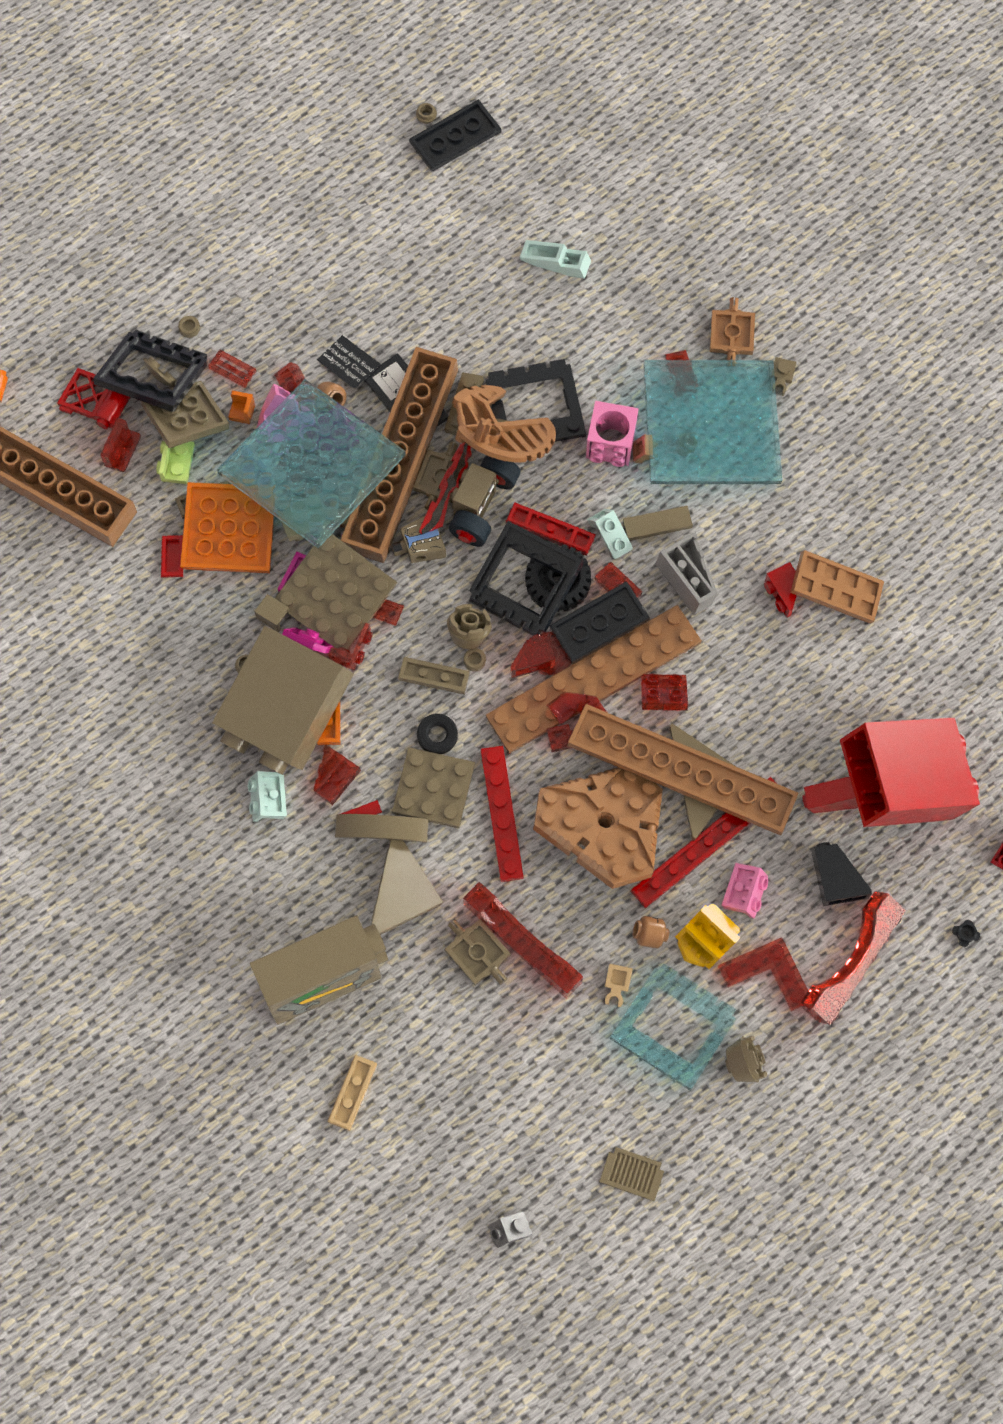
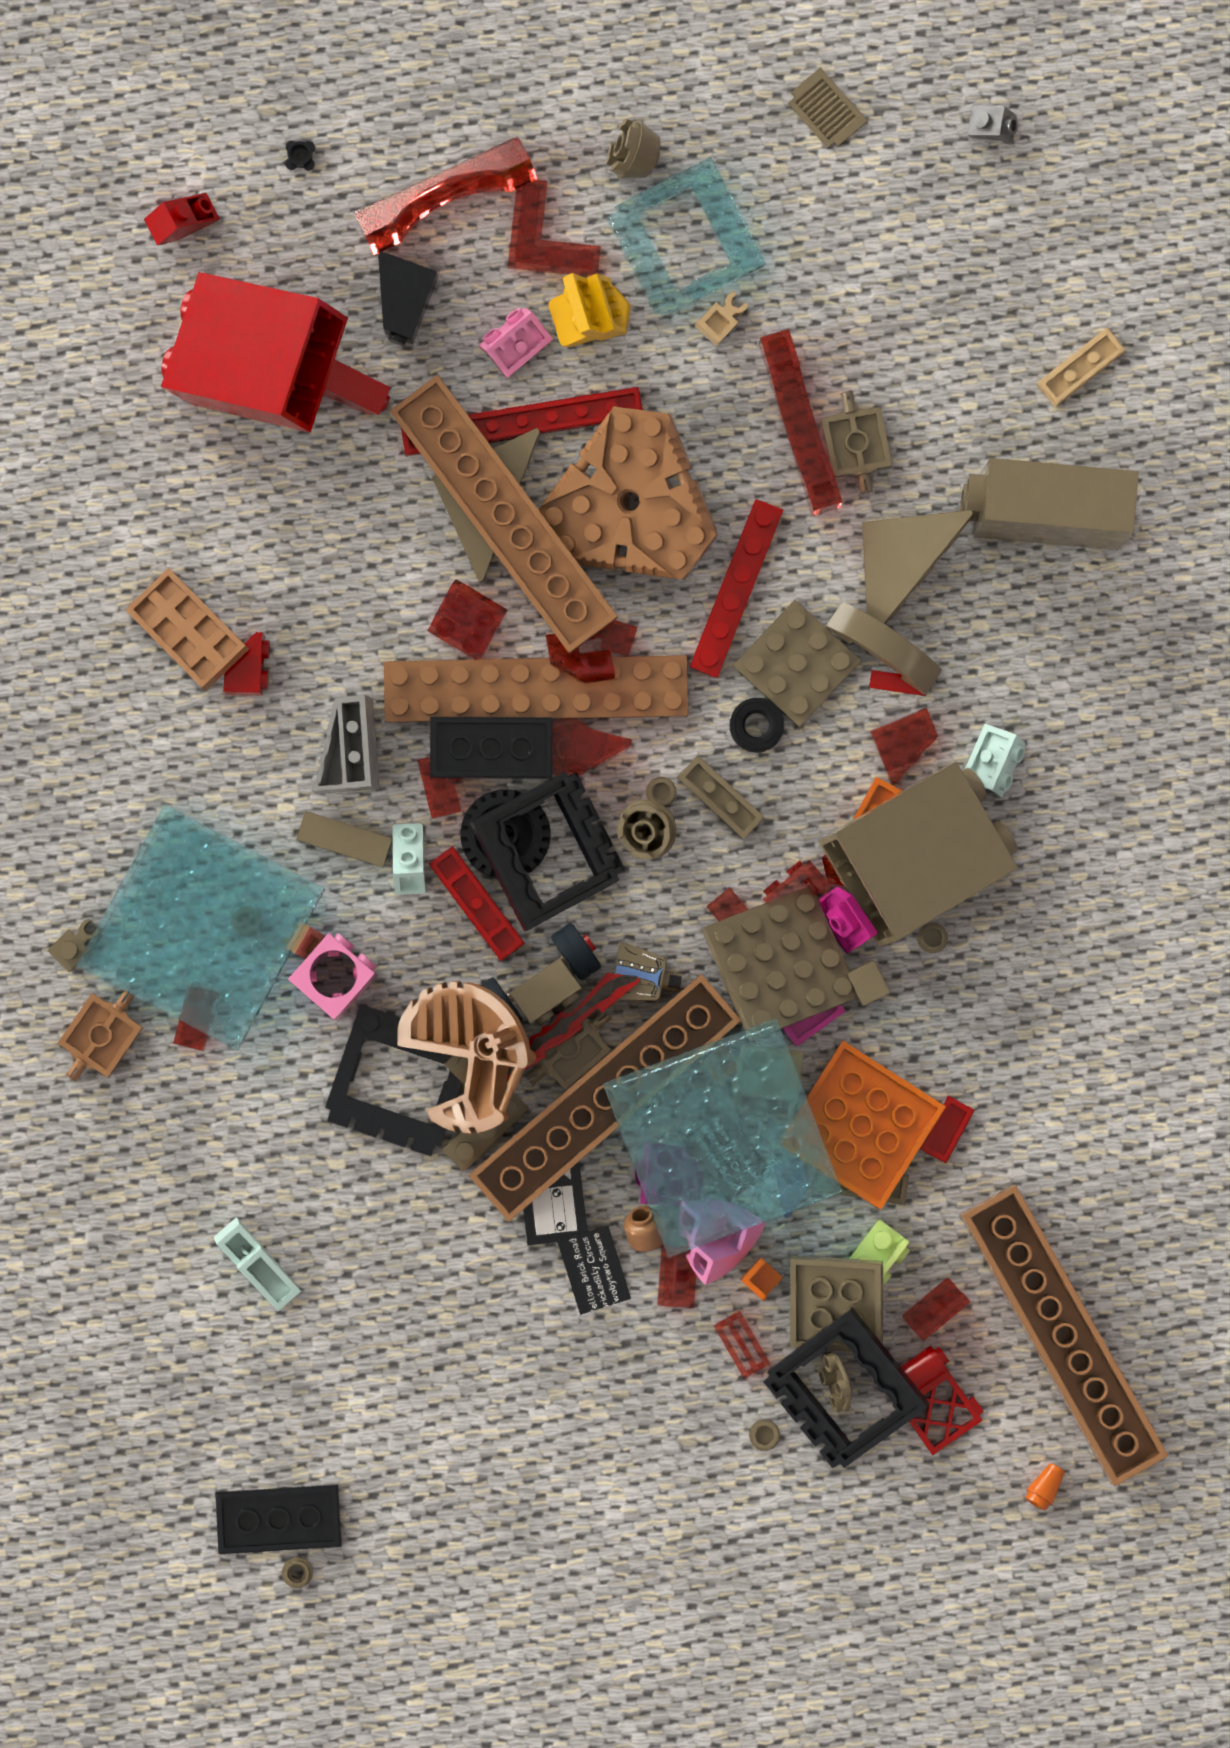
camera: 150 degrees left, 15 degrees up
medium nougat head [633,916,669,948] -> none

